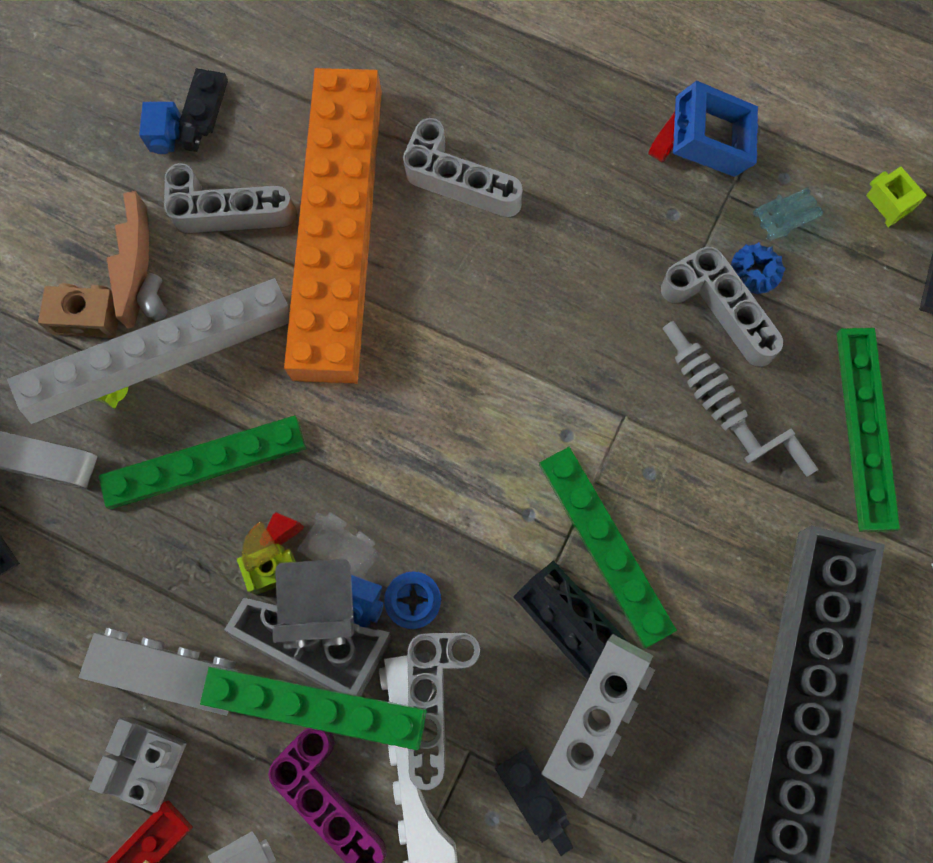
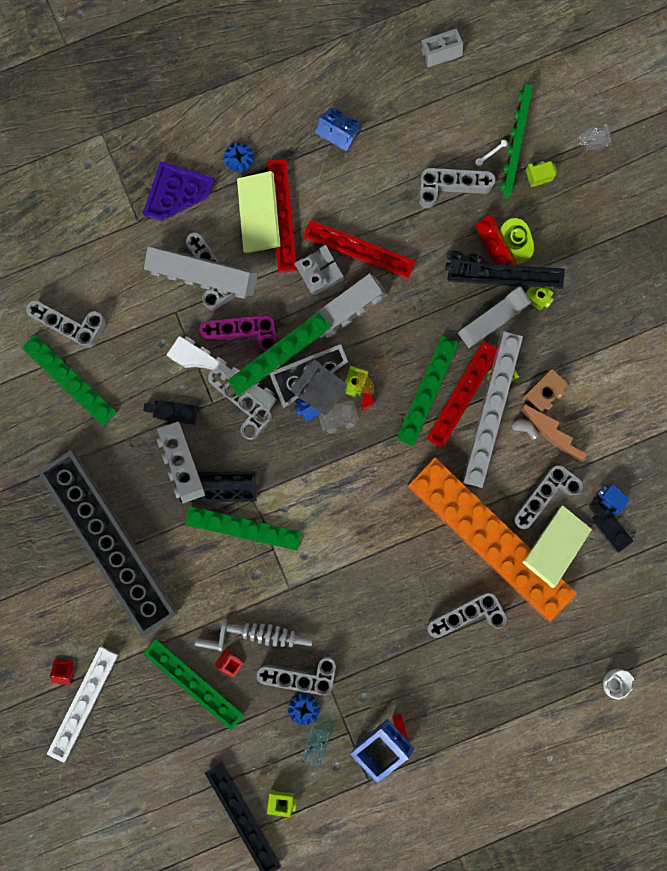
camera: 125 degrees right, 10 degrees up
blue gear [384,572,442,629] -> none
none -> red slope [215,649,245,678]
none -> red plate [303,220,415,279]
none -> red plate [425,341,497,449]
none -> yellowish green tile [522,505,592,588]

